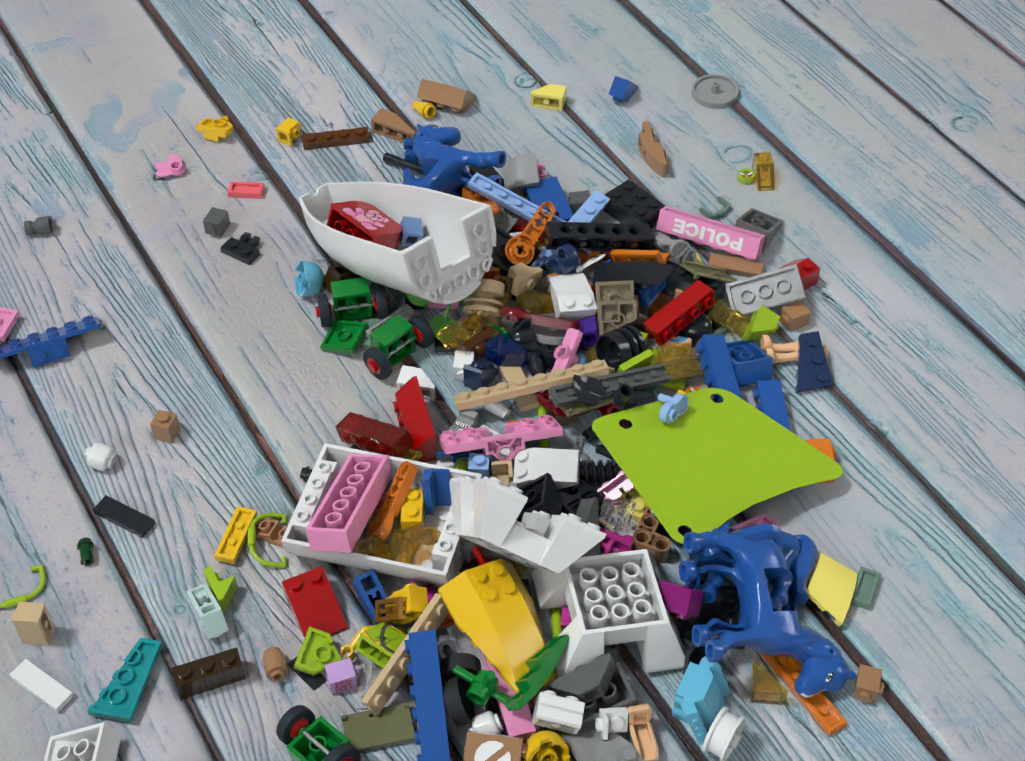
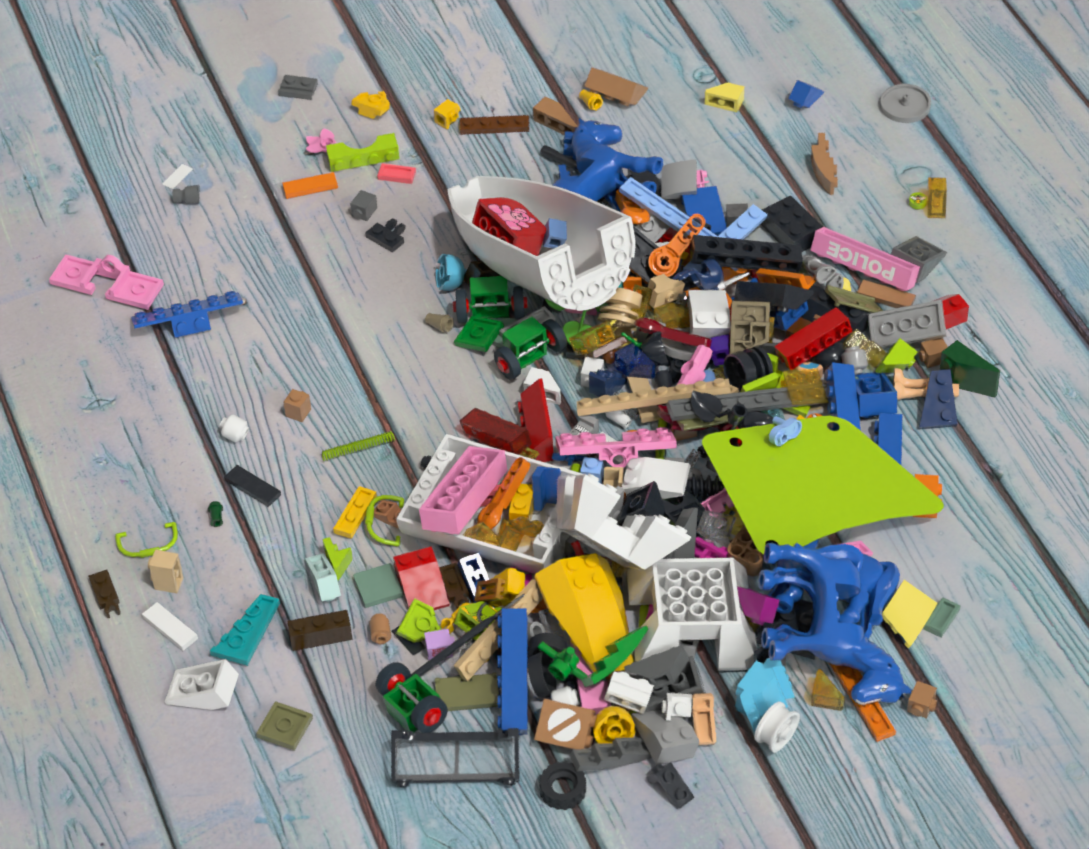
camera: 10 degrees right, 0 degrees up
sand green piece [699,196,731,220] -> none
none -> white sticker [162,164,193,189]
none -> dark grey plate [278,75,318,100]
none -> orange tile [282,172,338,199]
none -> lime piece [322,431,395,461]
none -> lime arch [326,133,400,172]
none -> sand green tile [353,563,404,608]
none -> black piece [411,594,525,677]
none -> dark tan cone [425,313,454,333]
none -> dark brown plate [439,562,469,610]
none -> light grey head [841,346,868,375]
none -> dark green slope [940,340,1000,398]

